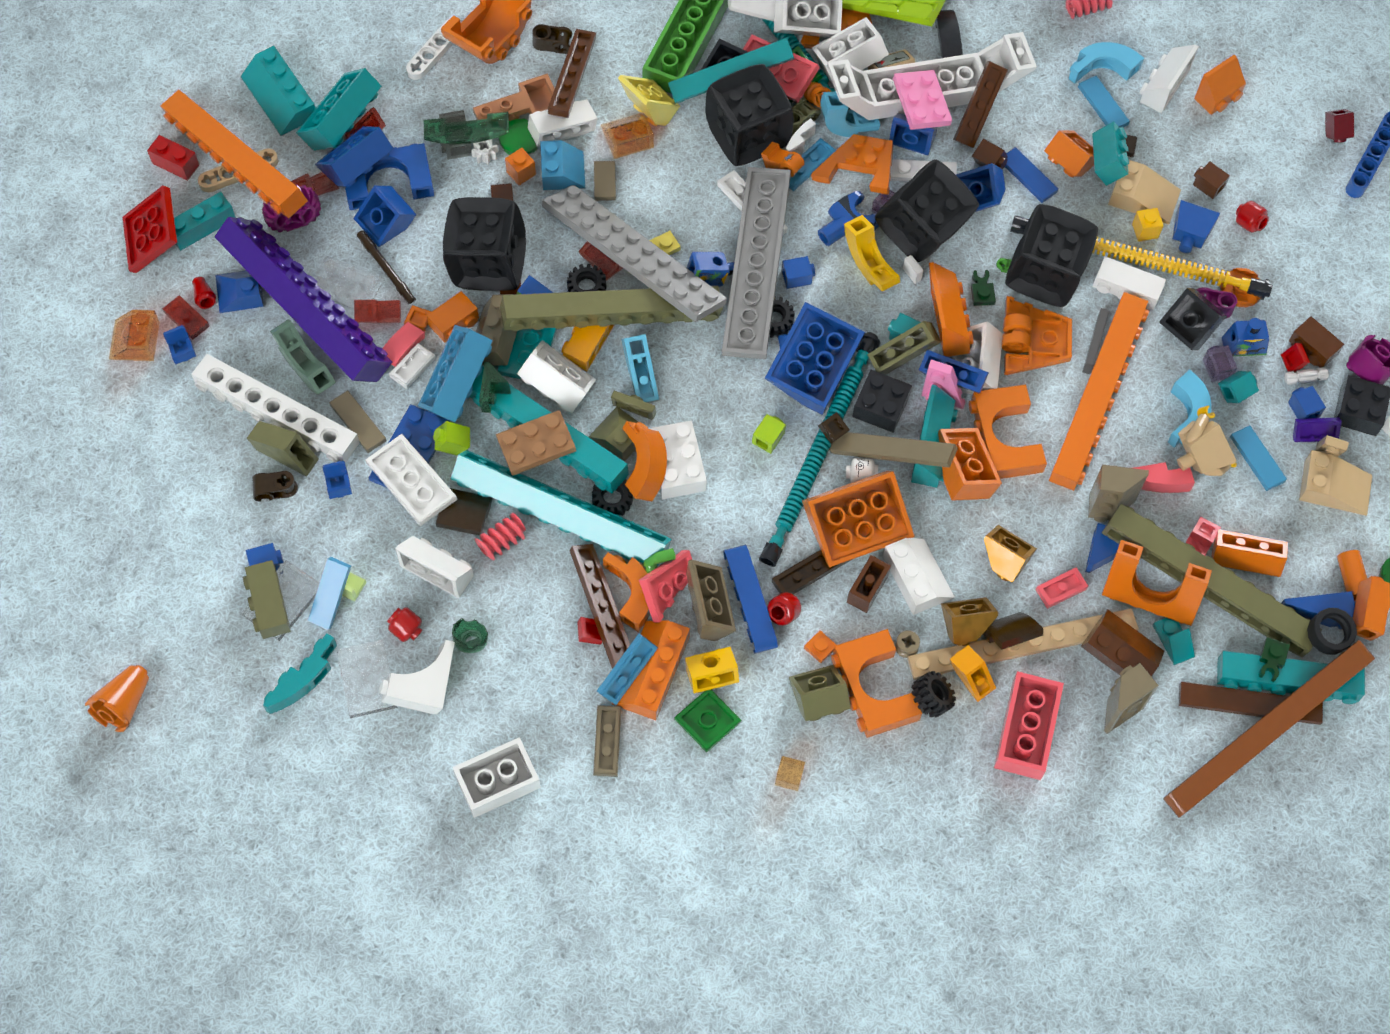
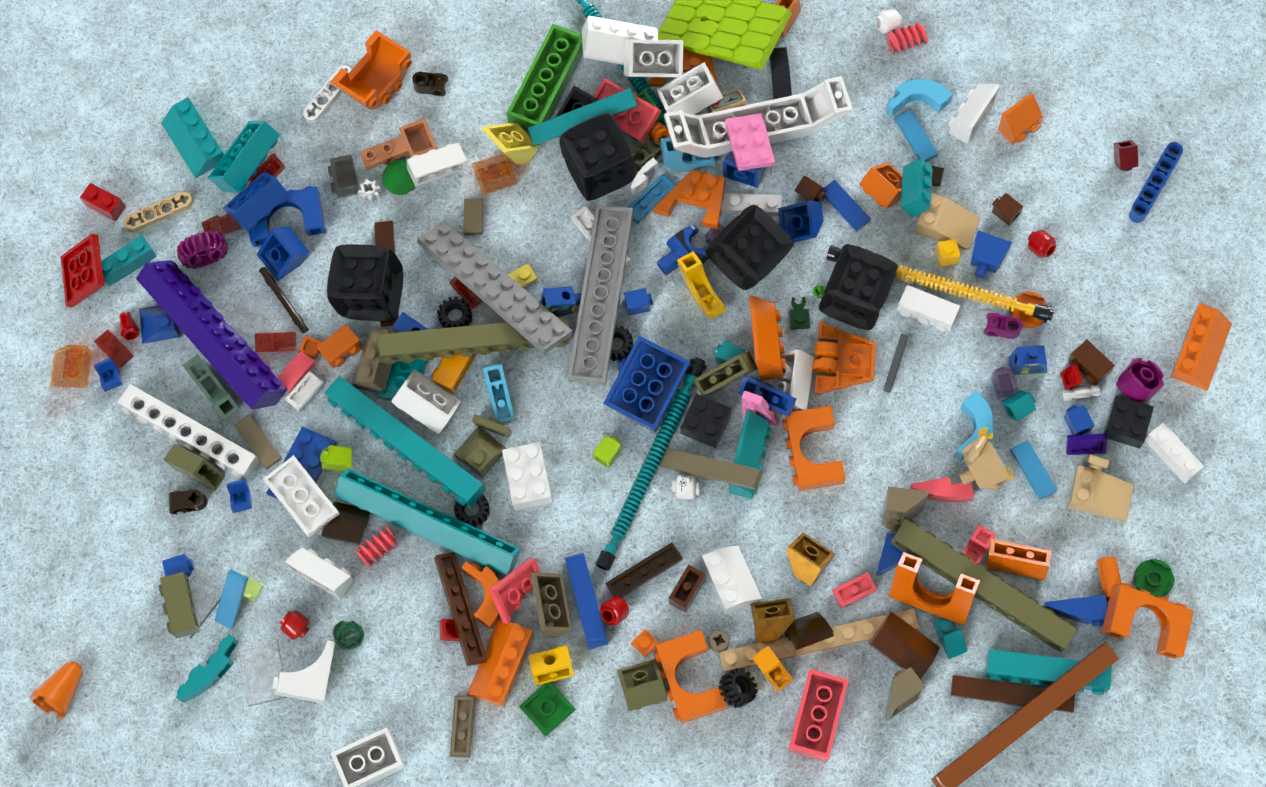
camera: 10 degrees right, 5 degrees up
orange brick [160,89,308,219] -> none
dark azure slope [418,325,493,423] -> none
clear green slope [424,112,509,144] -> none
clear green slope [479,362,511,413] -> none
medium nougat plate [496,410,576,476] -> none
orange brick [505,148,536,185] -> none
dark azure slope [540,140,585,190] -> none
reddish brown plate [548,29,596,118] -> none
dark azure tile [597,634,658,705] -> none
orange arch [623,421,667,502] -> none
bright green arm [644,548,676,573] -> none
orange leg [761,142,805,177] -> none
clear orange piece [775,756,805,791] -> none
orange slope [802,471,915,567] -> none
dark brown tile [818,412,850,444] -> none
white tile [902,255,923,284] -> none
orange slope [938,428,1002,500] -> none
reddish brown plate [953,61,1008,148] -> none
orange brick [1049,292,1150,491] -> none
black brick [1159,288,1227,350] -> none
dark green plate [1259,637,1290,682] -> none
black tyre [1307,608,1357,655] -> none

